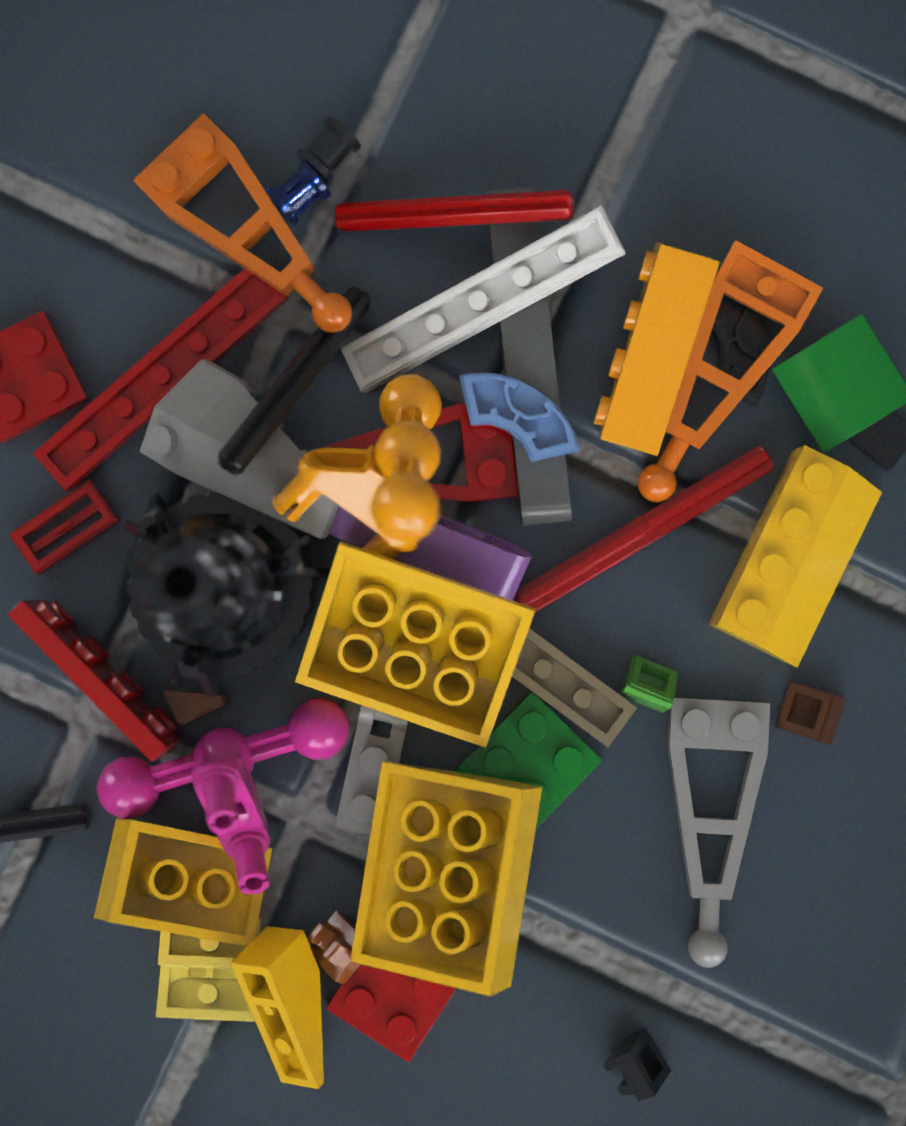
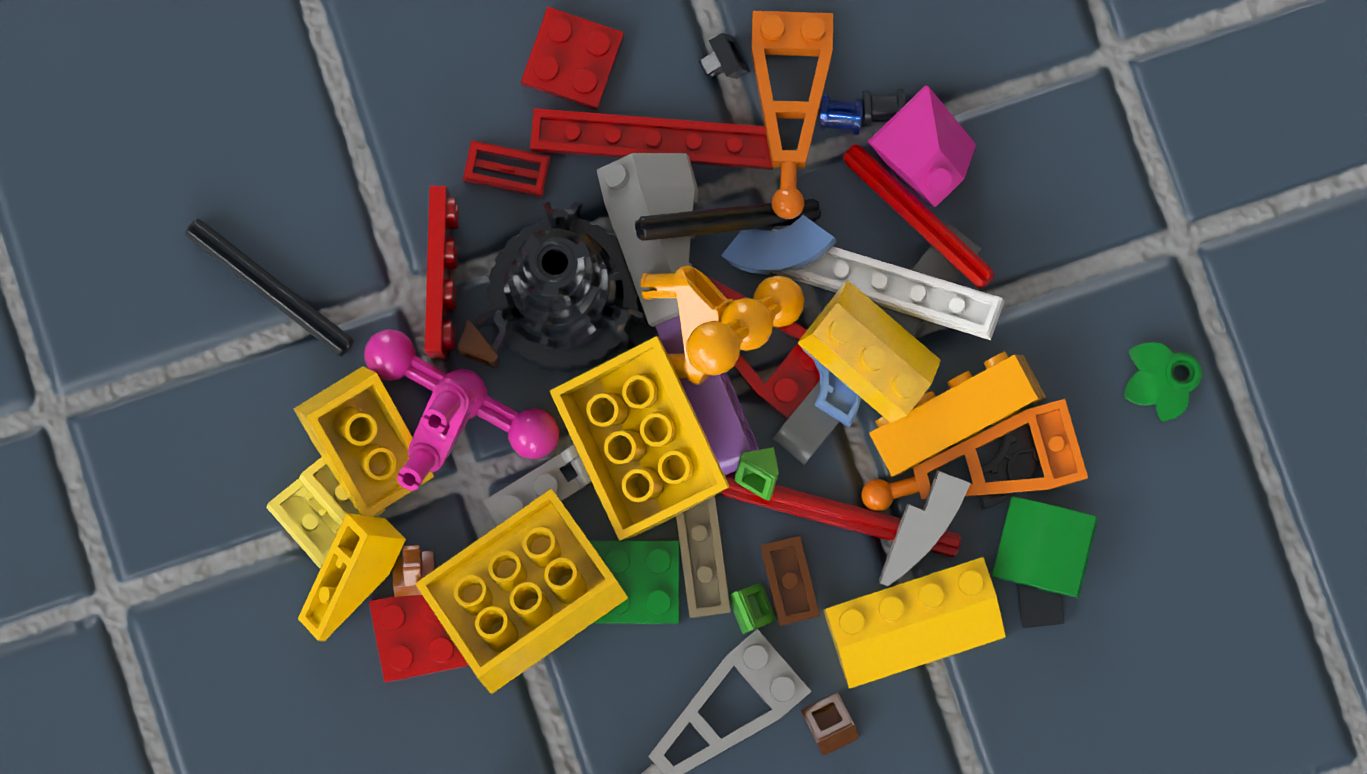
camera: 50 degrees right, 5 degrees down
none -> black tile [699,33,751,79]
none -> medium blue tile [721,215,837,275]
none -> bright green slope [734,447,779,501]
none -> reddish brown plate [760,536,820,626]
none -> yellow slope [798,280,941,423]
none -> dark pink slope [867,85,976,207]
none -> light grey slope [879,470,971,586]
none -> green plate [1124,342,1202,422]

